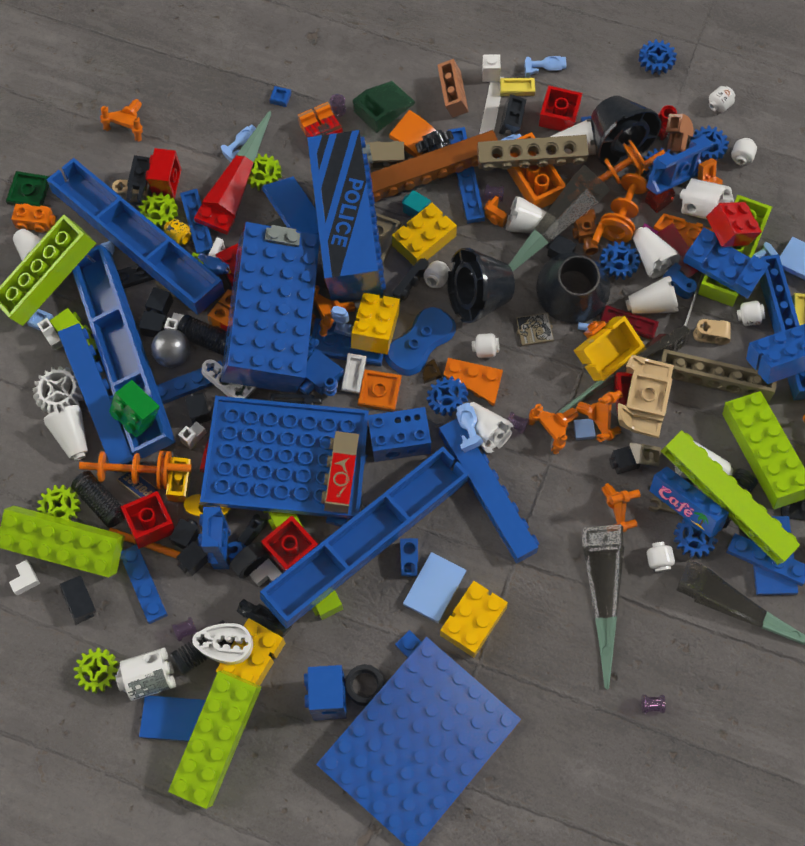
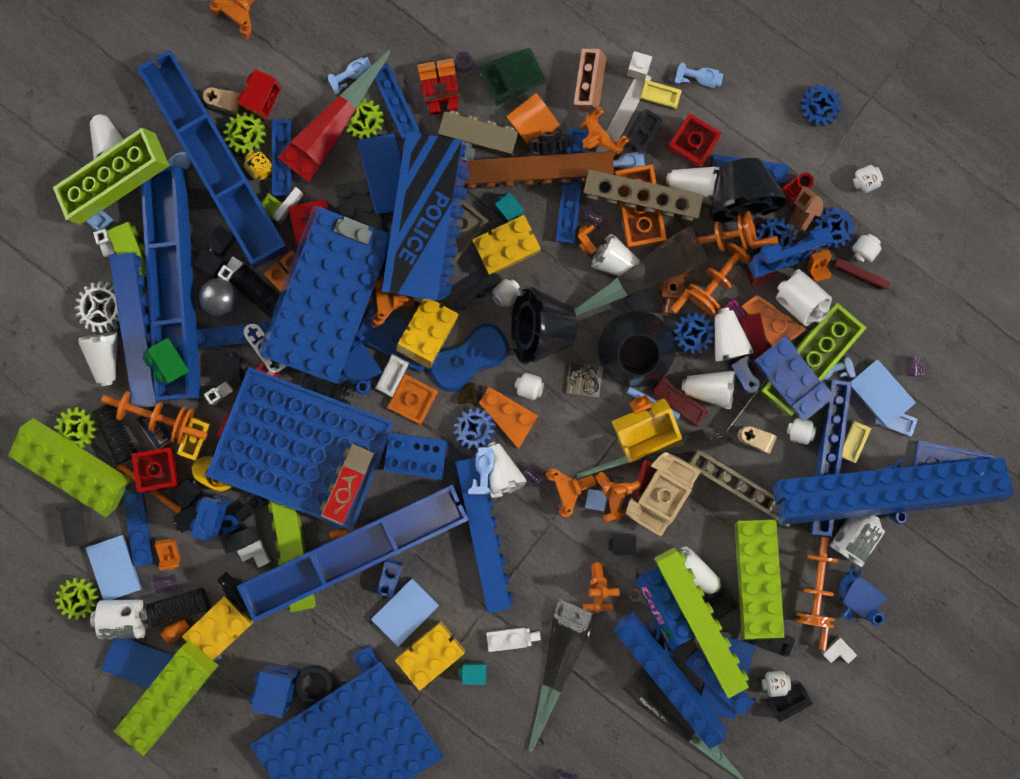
camera: 15 degrees right, 20 degrees up
dark green tile [6,171,50,207] -> none
white piece [9,560,40,596] -> none
orange brick [11,203,56,233] -> none
black hinge [126,155,150,203] -> none
white piece [192,623,253,665] -> none
blue animal [198,253,231,275] -> none
red brick [261,515,318,572] -> none
blue tile [269,86,291,107] -> none
light blue piece [331,306,353,337] -> none
dark tan slope [630,443,661,467] -> none
white head [647,542,675,572] -> none
red brick [706,202,762,247] -> none
none -> light blue tile [86,535,142,600]
none -> orange bracket [155,538,181,570]
none -> orange cone [160,618,190,645]
none -> blue plate [375,63,420,141]
none -> teal brick [459,662,486,685]
none -> white hinge [486,627,541,652]
none -> orange axle [580,107,629,156]
none -> blue brick [614,611,727,749]
none -> dark red tile [832,258,891,290]

